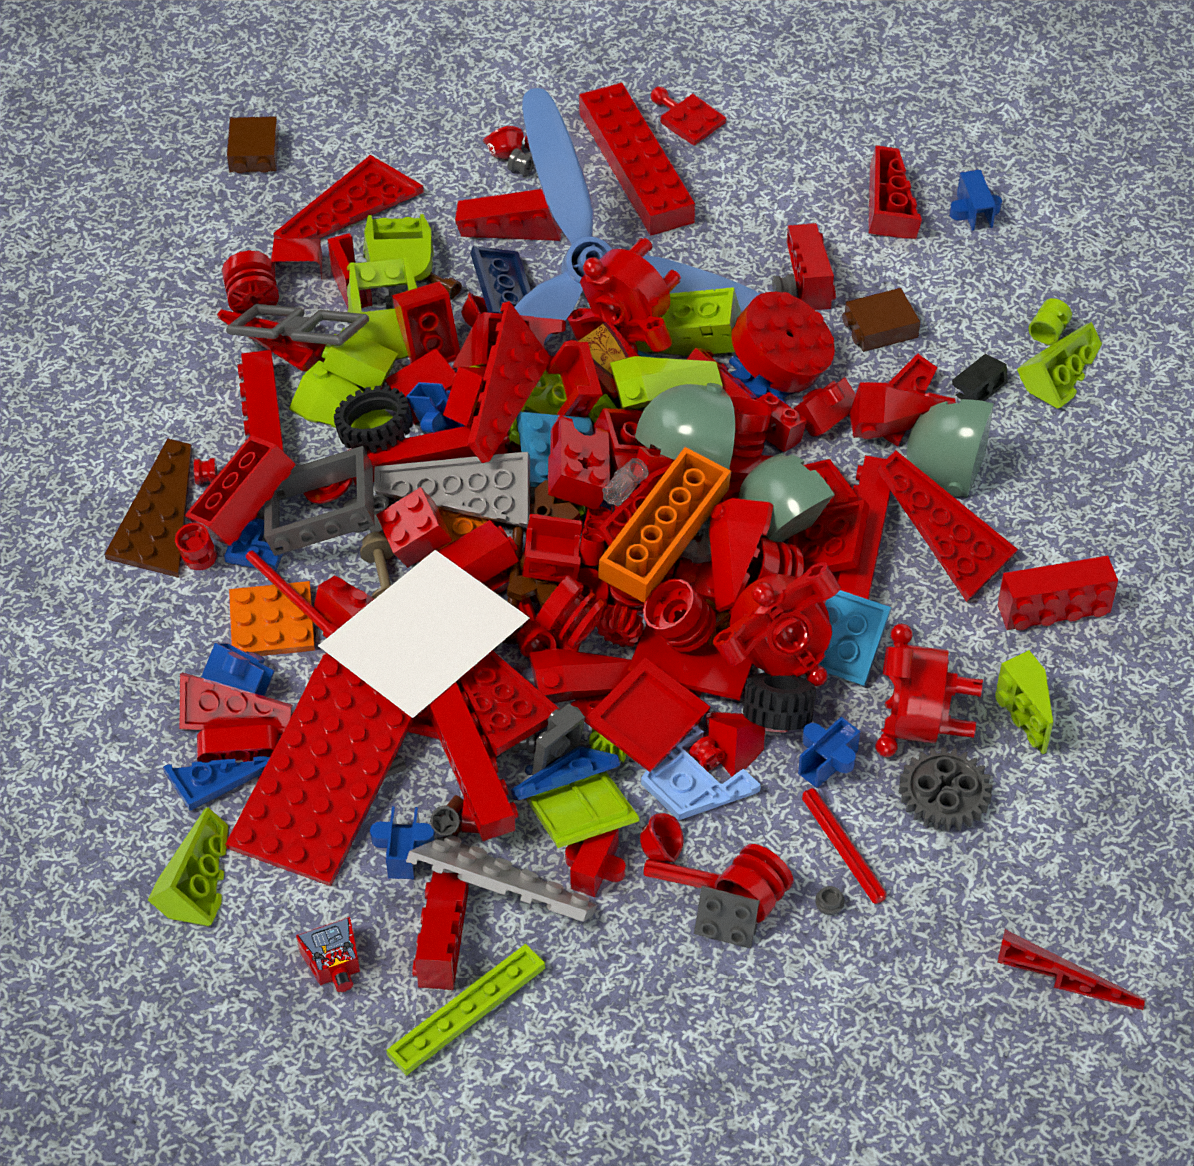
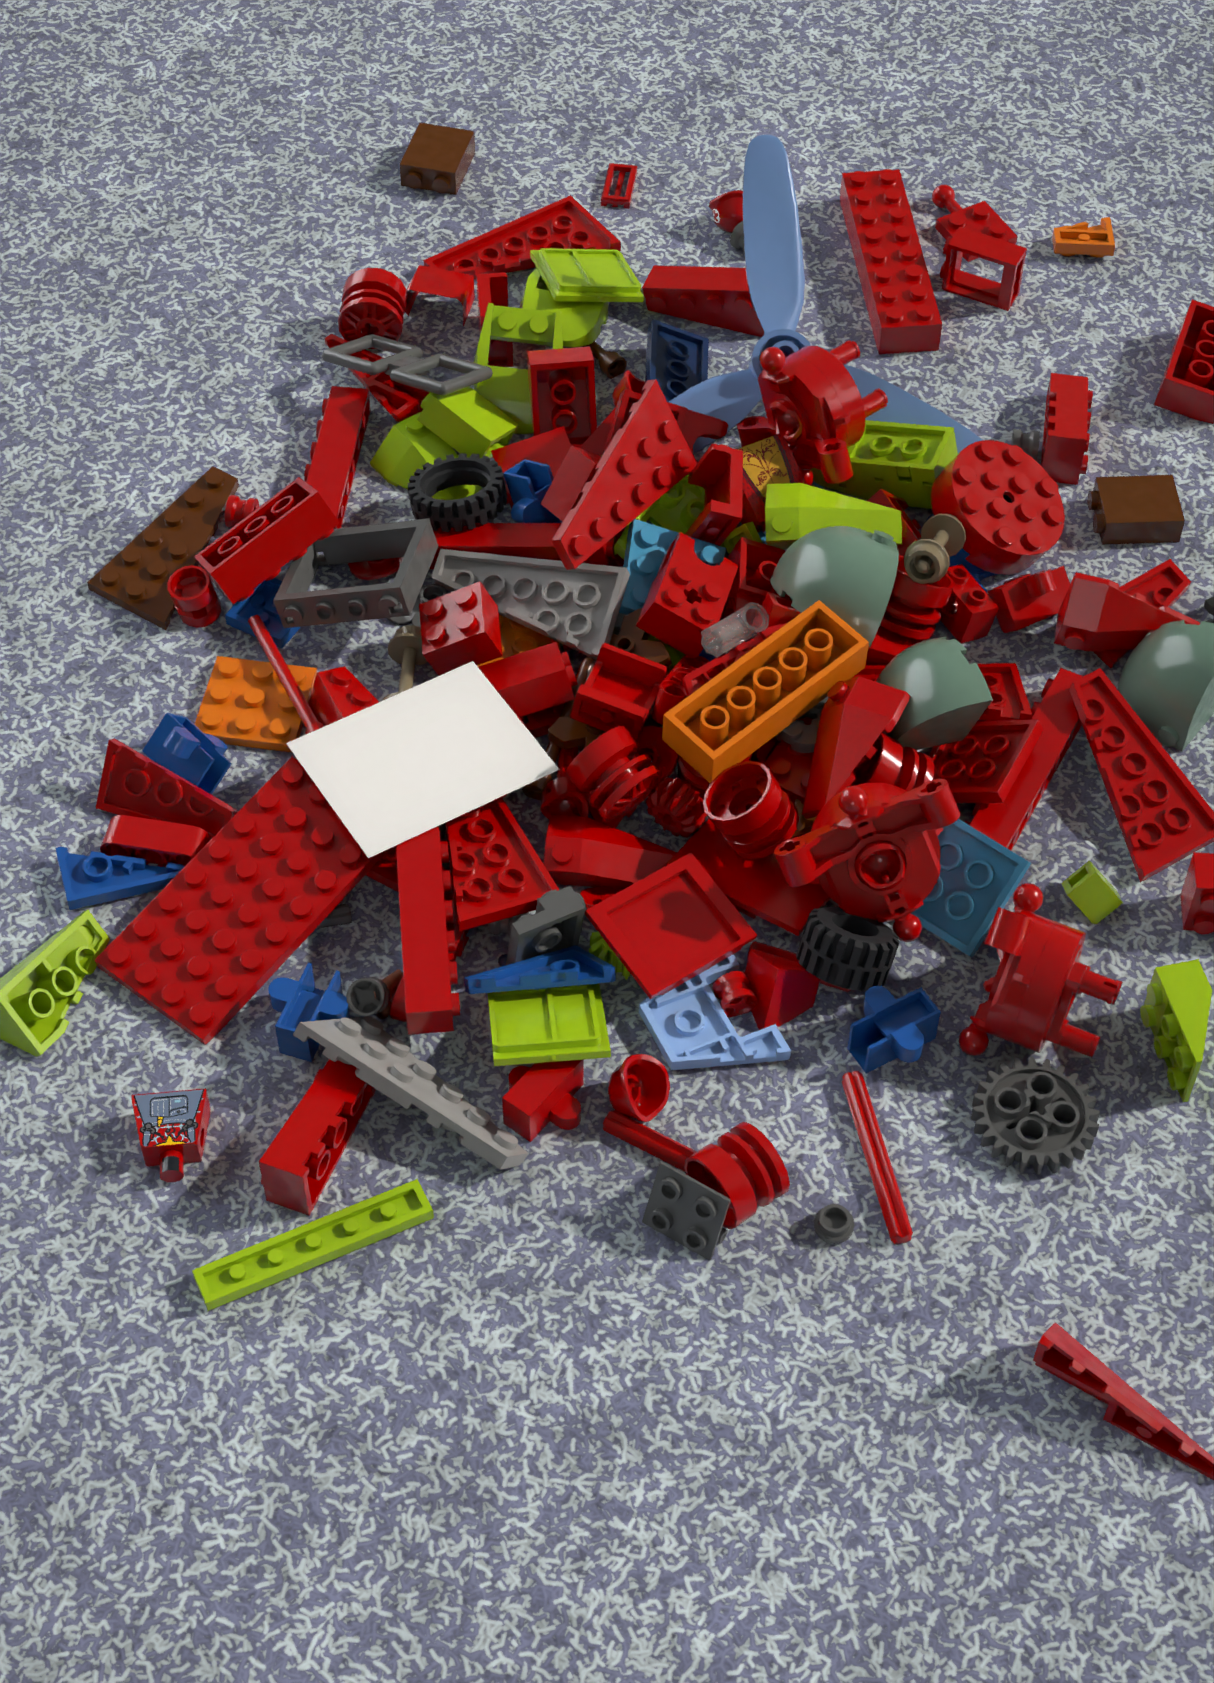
camera: 15 degrees right, 0 degrees up
none -> lime piece [530,248,644,302]
none -> red tile [601,163,638,209]
none -> dark tan piece [904,514,966,584]
none -> red window [940,226,1027,311]
none -> orange wing [1052,217,1115,258]
none -> lime panel [1061,860,1123,925]

